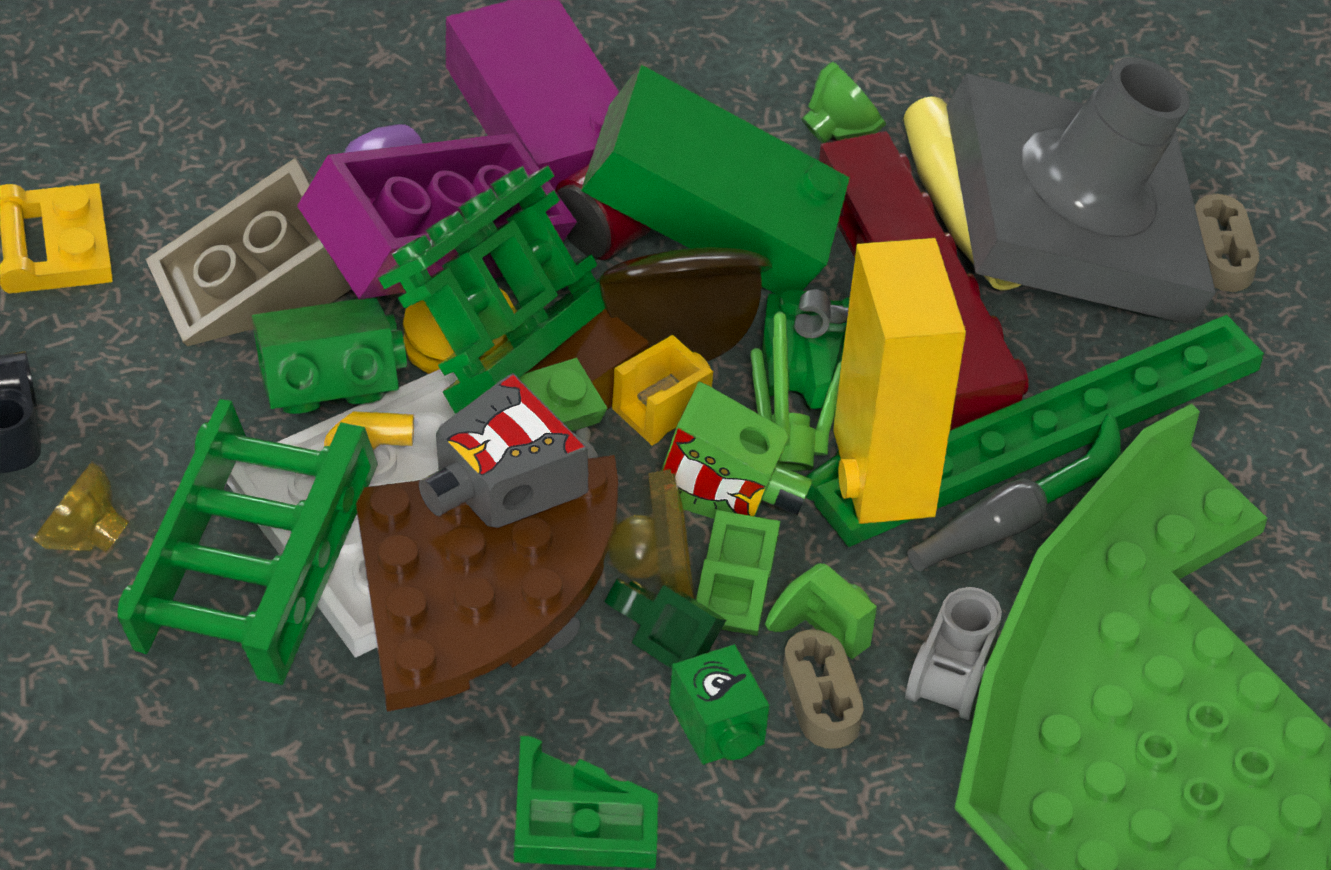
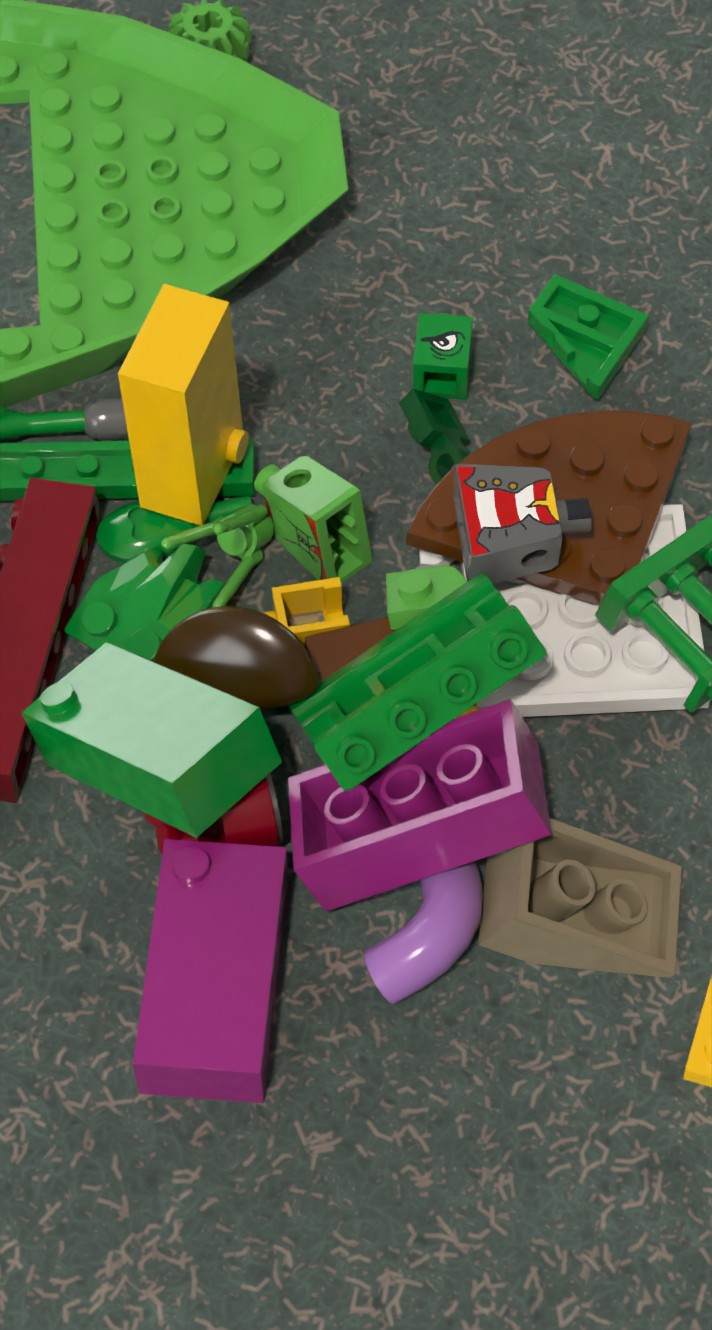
camera: 145 degrees left, 10 degrees up
green brick [252,297,407,414] -> none
yellow arm [324,411,414,450] -> none
clear yellow tile [608,469,695,599] -> none
bright green slope [696,510,780,636] -> none
bright green plate [765,563,877,659] -> none
dark tan beam [783,630,864,748] -> none
dark grey hand [794,289,849,338] -> none
light grey piece [905,587,1002,721] -> none

